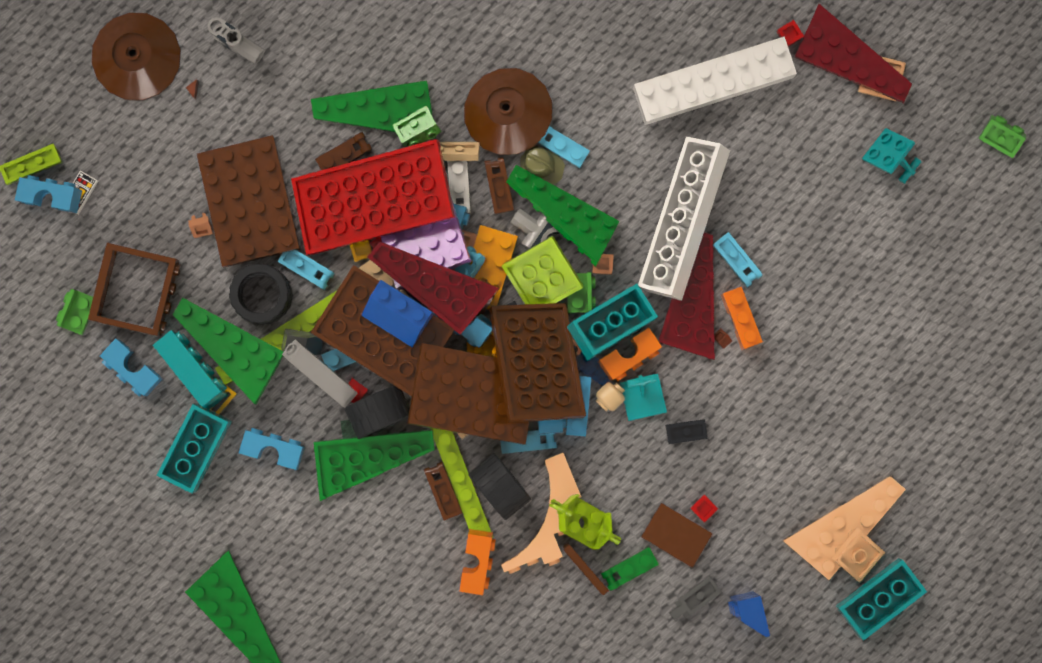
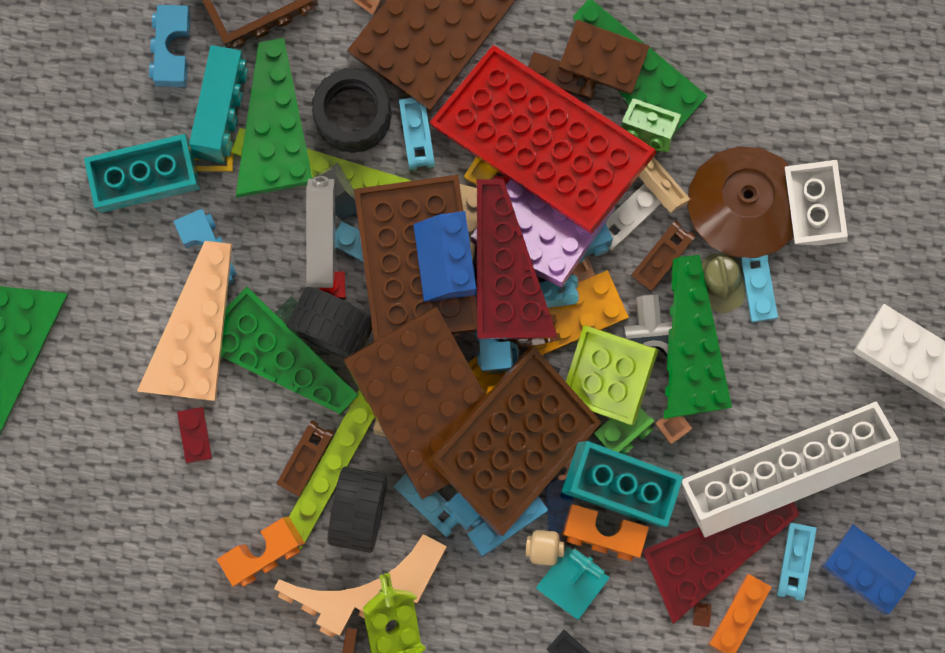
camera: 55 degrees right, 5 degrees down
none -> light nougat wing [137,241,233,401]
none -> dark red plate [177,407,213,464]
none -> reddish brown plate [559,20,649,95]
none -> white slope [785,160,848,245]
none -> blue slope [821,524,917,615]

